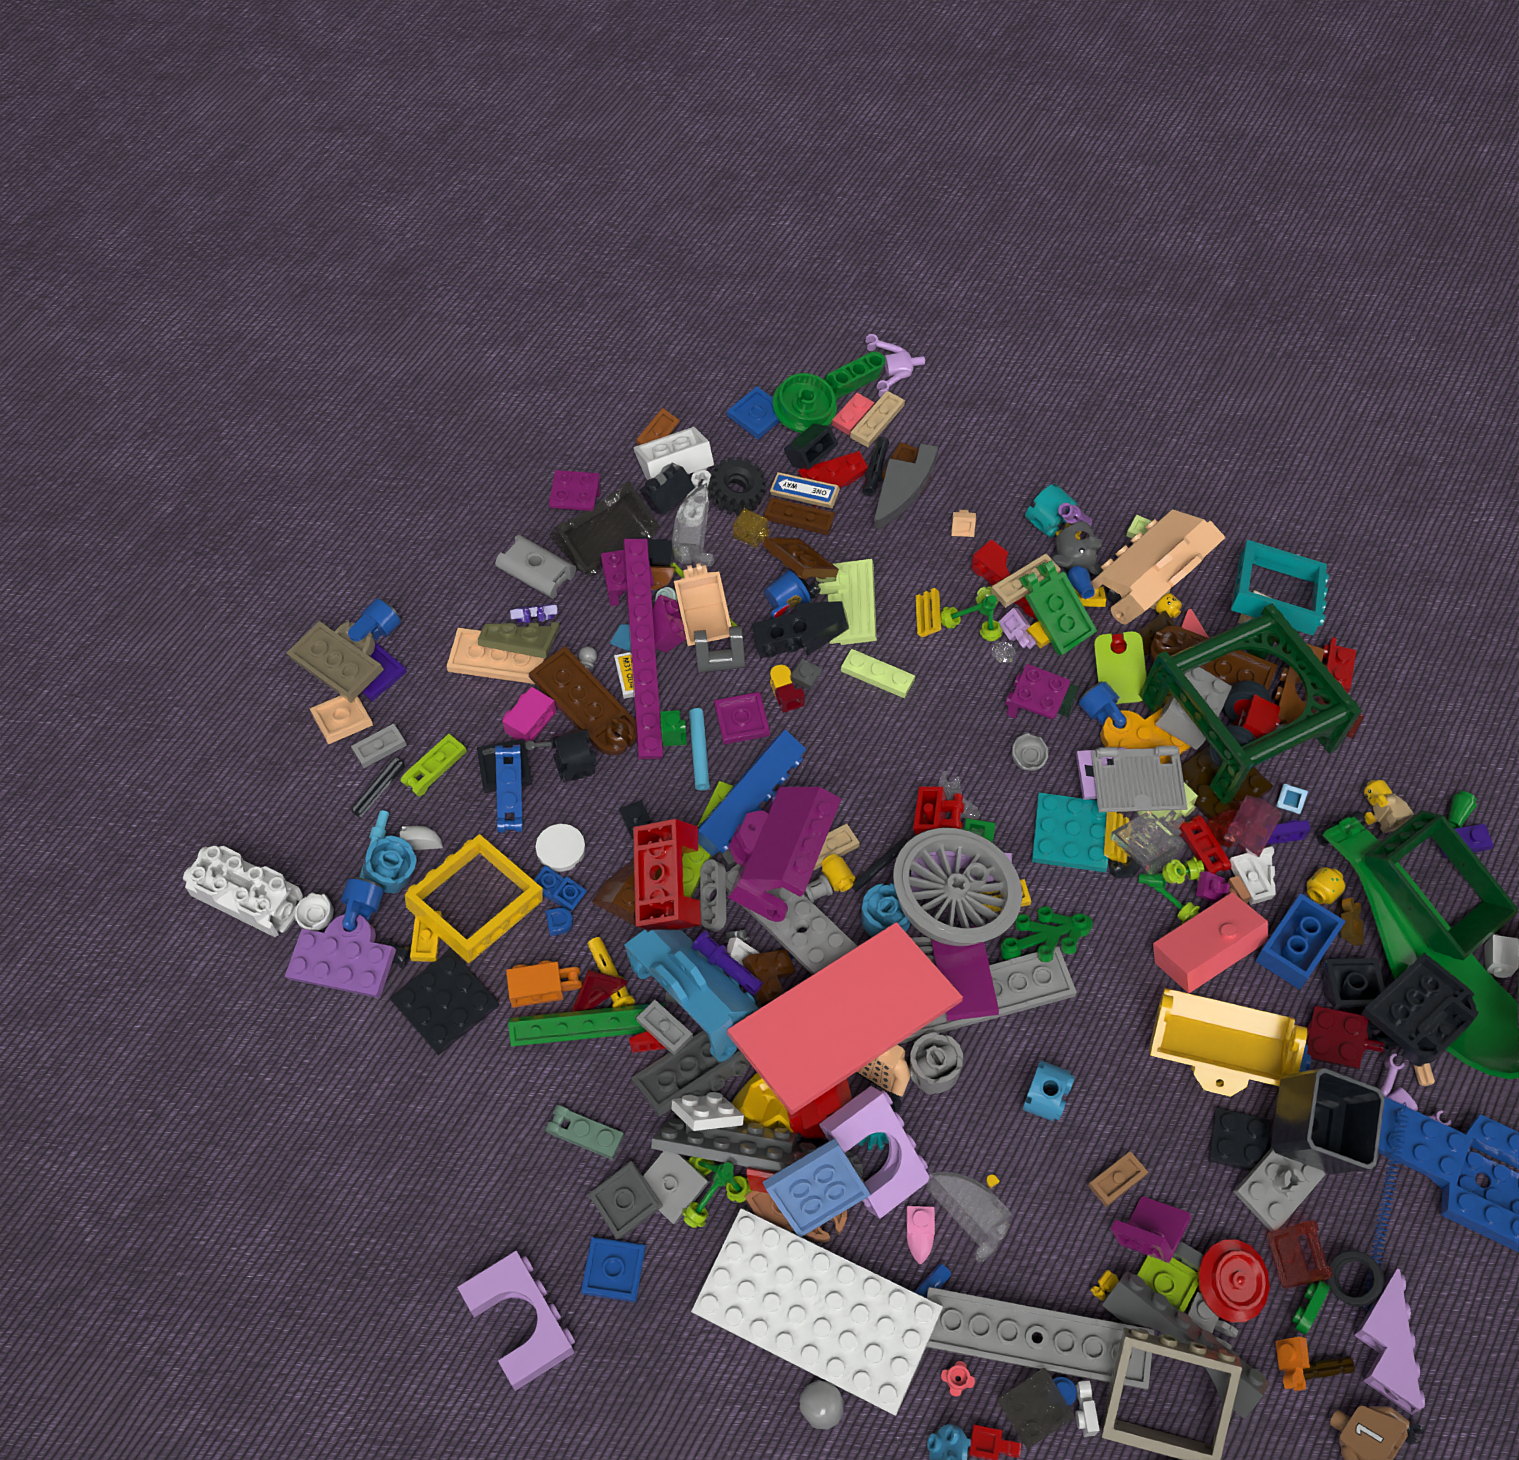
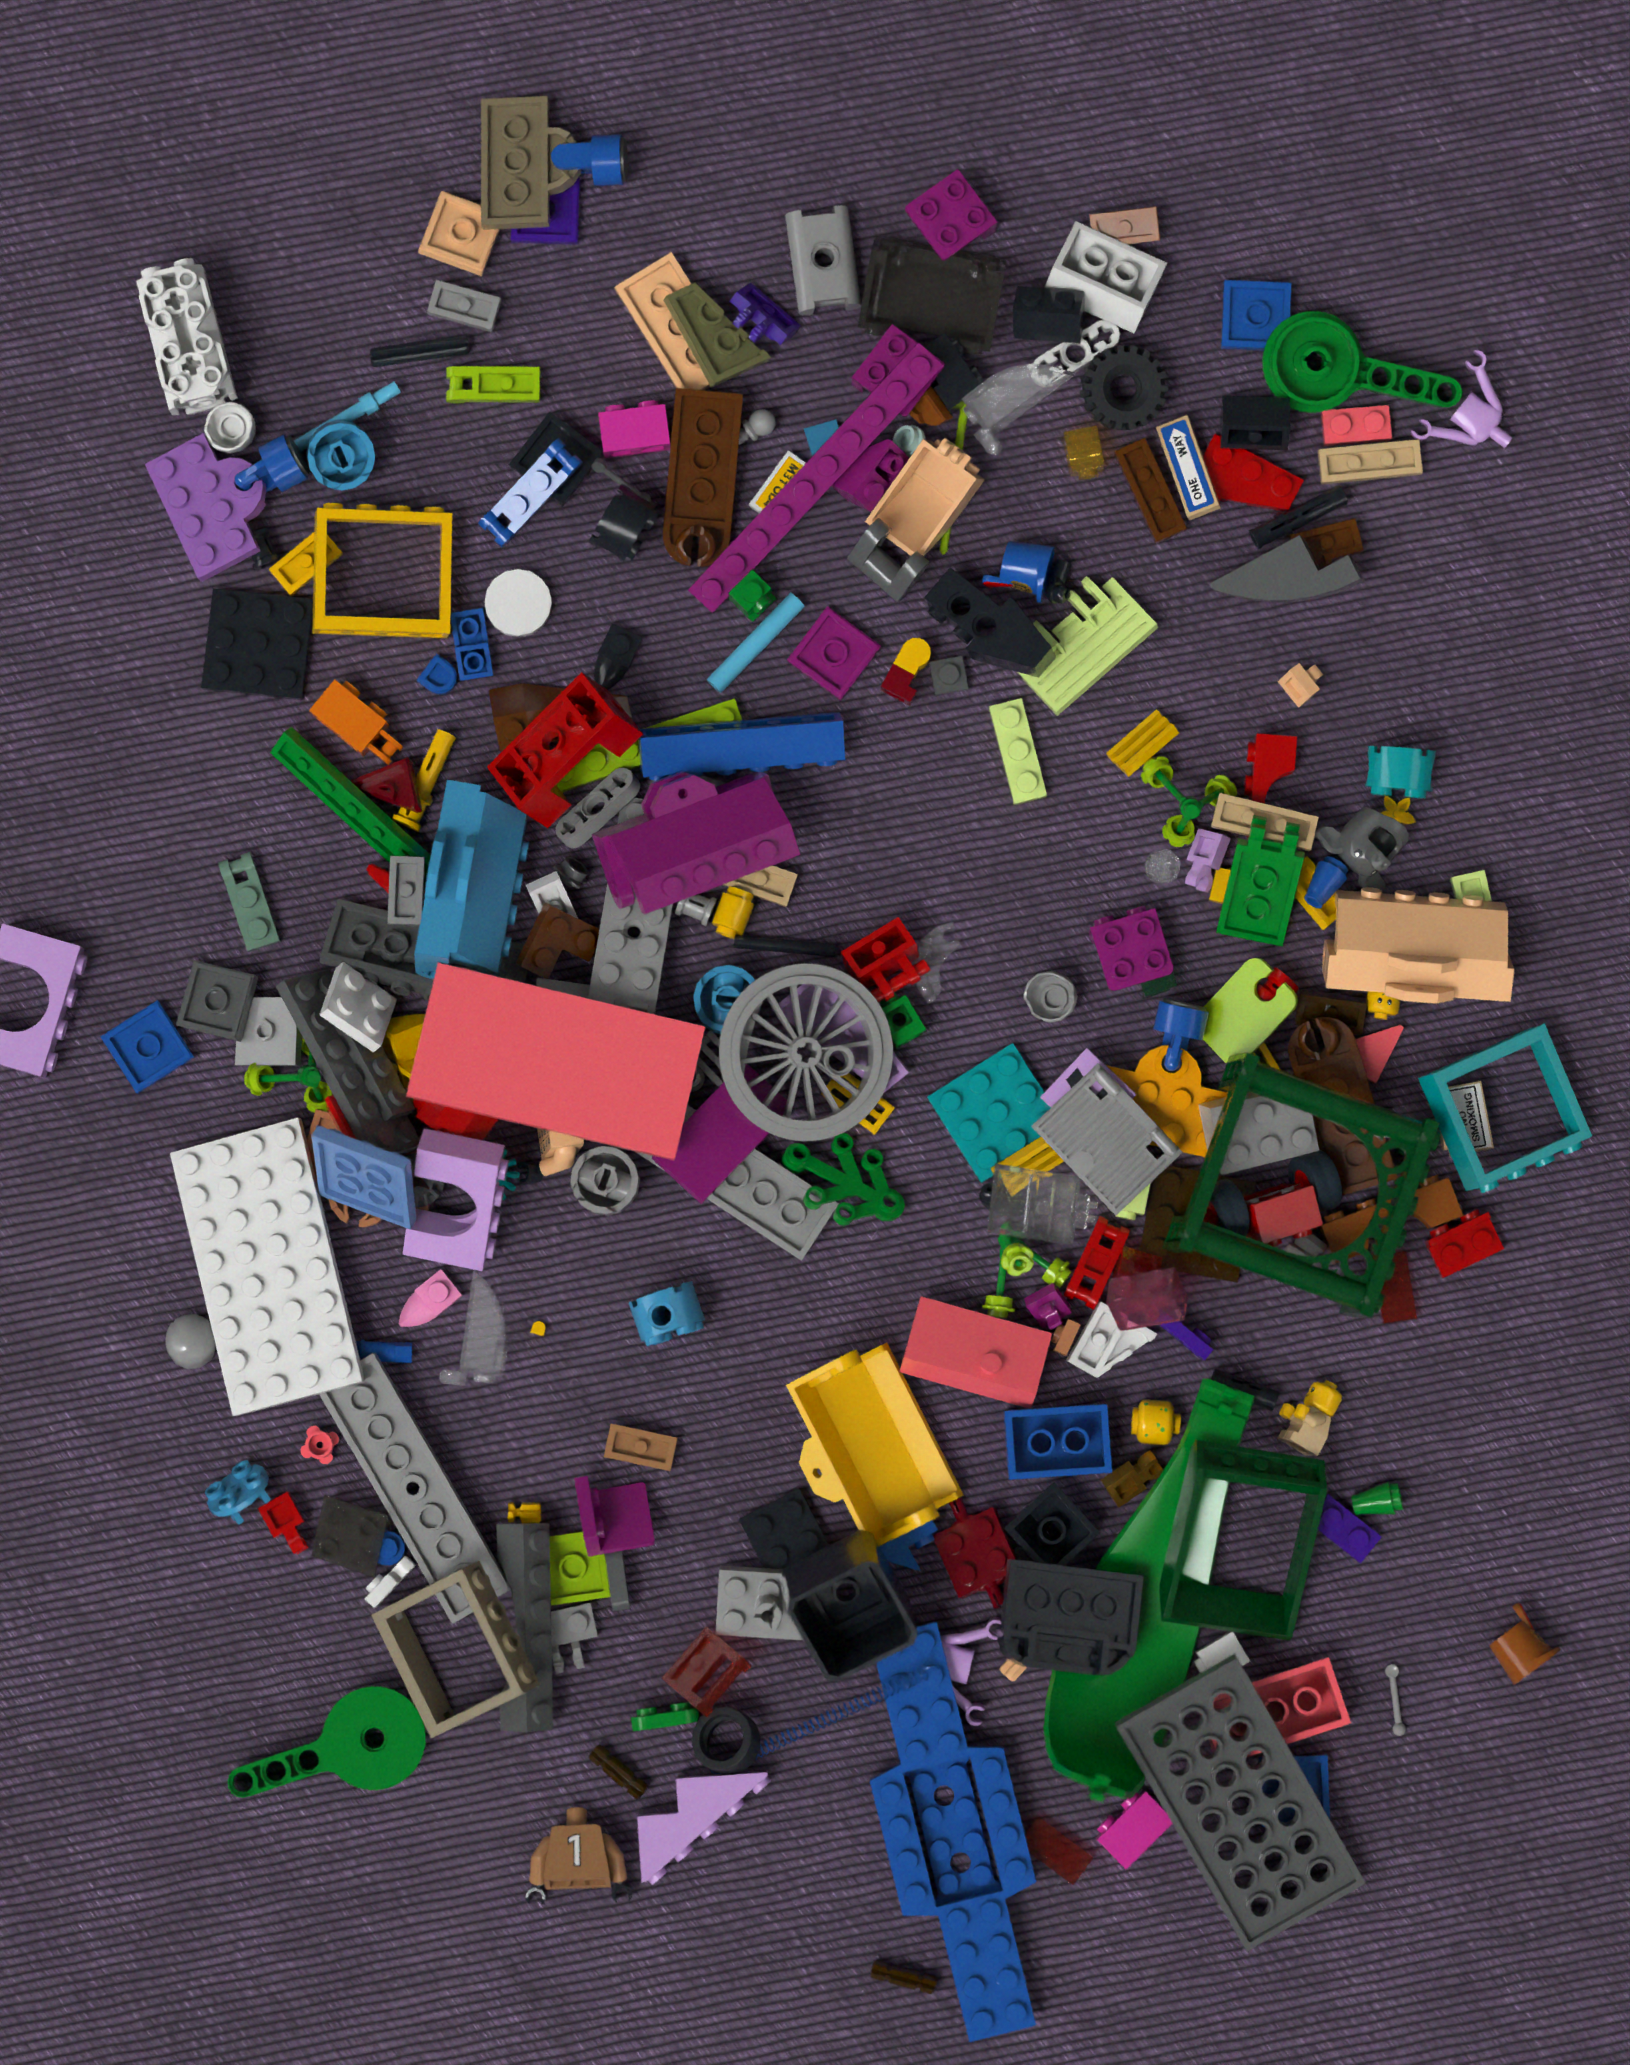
camera: 50 degrees right, 25 degrees up
white brick [400,825,443,850] -> none
dark purple pin [691,931,763,996] -> none
reddish brown plate [763,537,839,579] -> none
medium lavender pin [1058,503,1092,526] -> none
red piece [1198,1240,1270,1322] -> none
slope [1276,783,1308,814] -> none
orange plate [1276,1337,1310,1391] -> none

